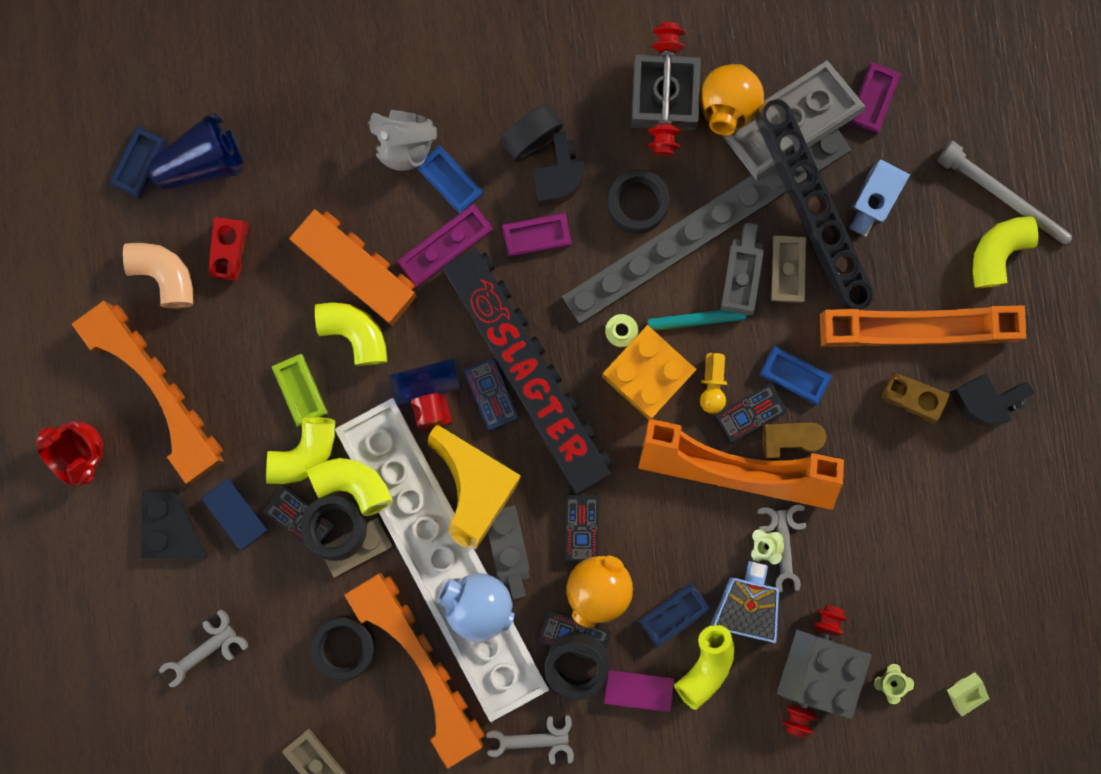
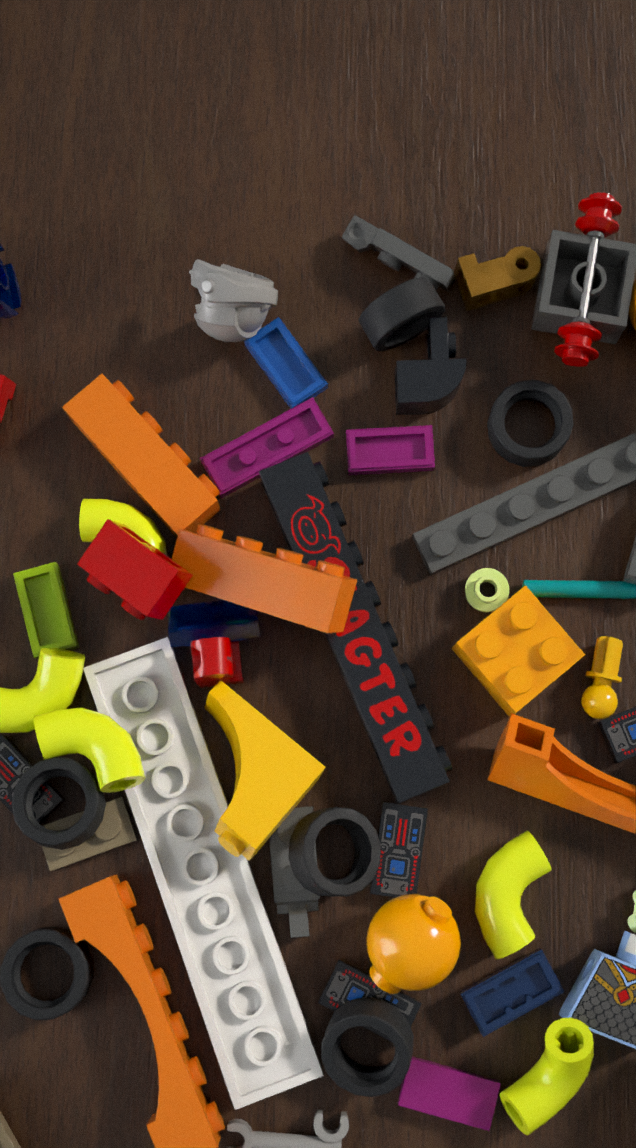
camera: 10 degrees right, 5 degrees down
light blue brick [438,573,514,641] -> none
dark blue tile [463,358,519,431] -> none
none -> red brick [77,519,193,621]
none -> orange brick [172,524,357,633]
none -> black tyre [288,807,381,897]
none -> dark grey hinge [342,215,456,292]
none -> pearl gold leg [454,246,541,311]
none -> neon yellow cylinder [475,830,552,959]

